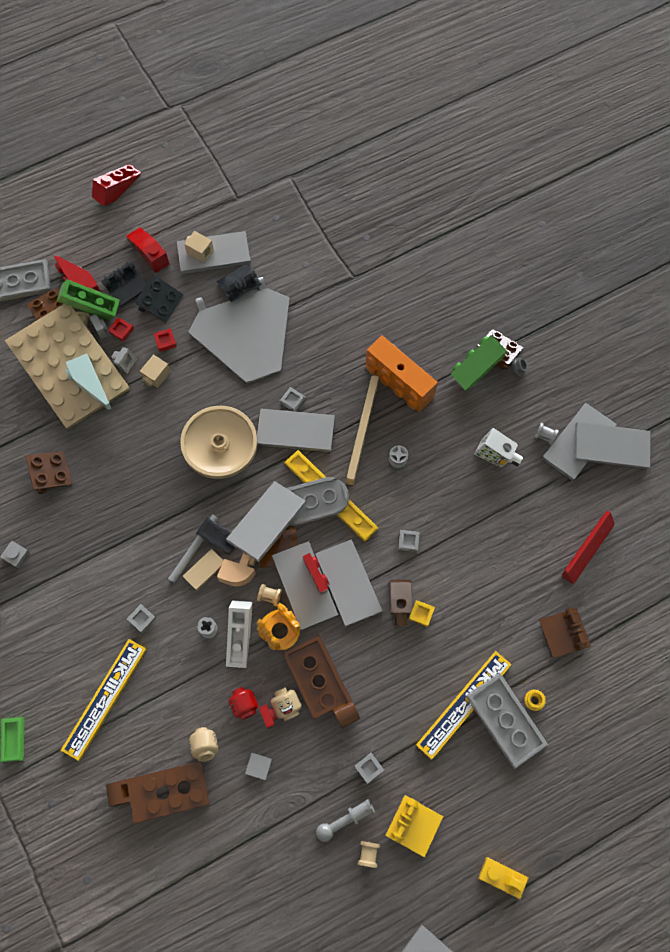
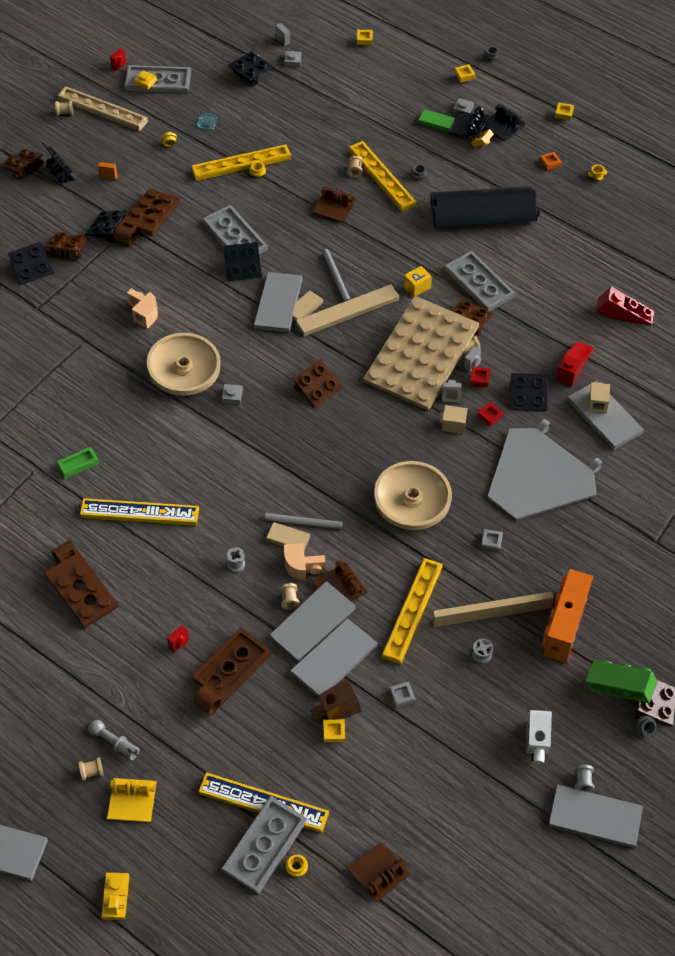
camera: 65 degrees right, 15 degrees down
red slope [54,255,101,292] -> none
bright green brick [57,279,120,321] -> none
light aqua slope [65,354,112,410] -> none
black hinge [101,261,147,306] -> none
light grey plate [127,604,157,634] -> none
tan head [189,727,218,762] -> none
black plate [196,517,234,555] -> none
black hinge [216,264,262,302] -> none
light grey tile [226,481,306,563] -> none
white slope [226,600,252,668] -> none
red head [228,687,259,720] -> none
light grey tile [245,753,272,780] -> none
light grey tile [257,409,335,452] -> none
light orange piece [257,603,300,651] -> none
tan head [271,688,301,721] -> none
light grey tile [286,477,349,526] -> none
red plate [303,553,330,595] -> none
light grey plate [354,753,384,784] -> none
red slope [561,510,615,584] -> none
light grey tile [574,422,650,469] -> none

